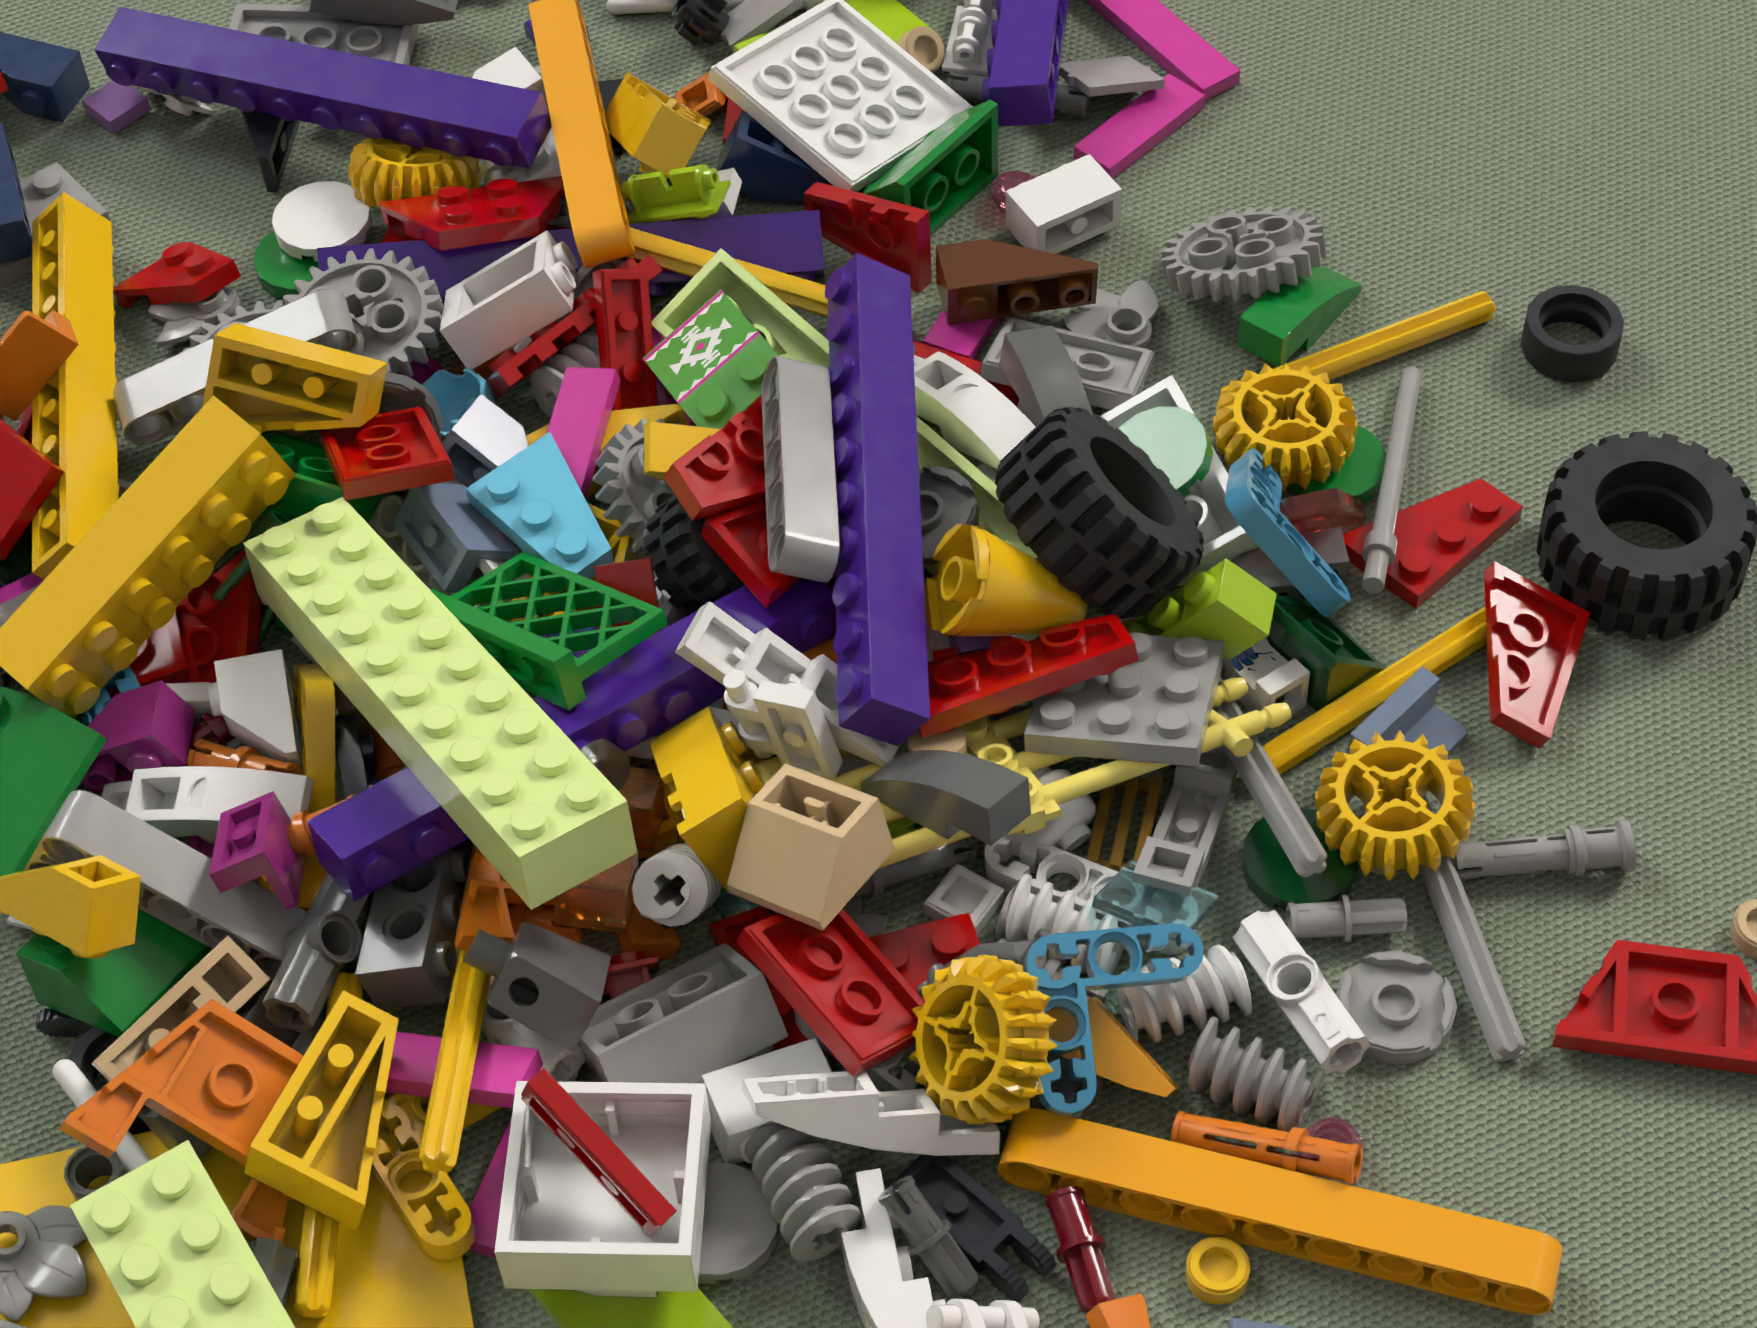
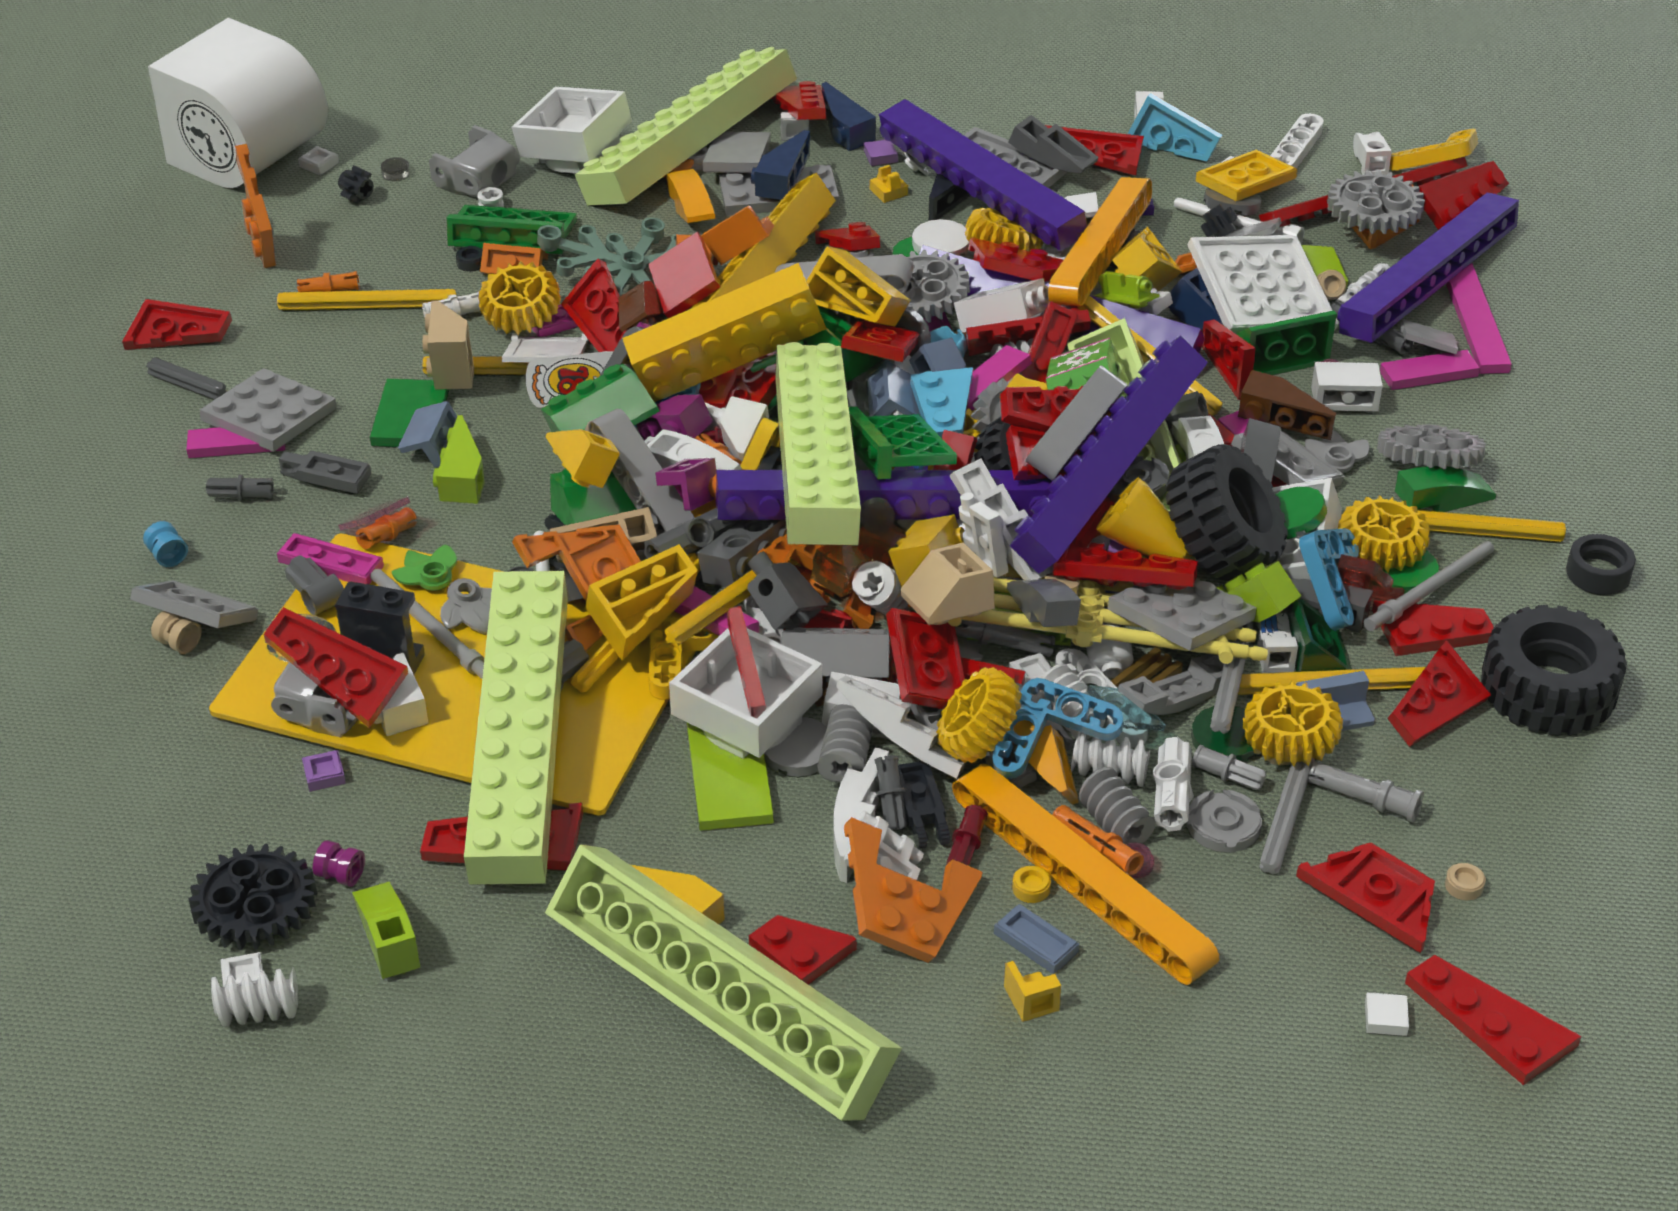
camera: 30 degrees right, 10 degrees down
none -> yellow tile [869,165,908,203]

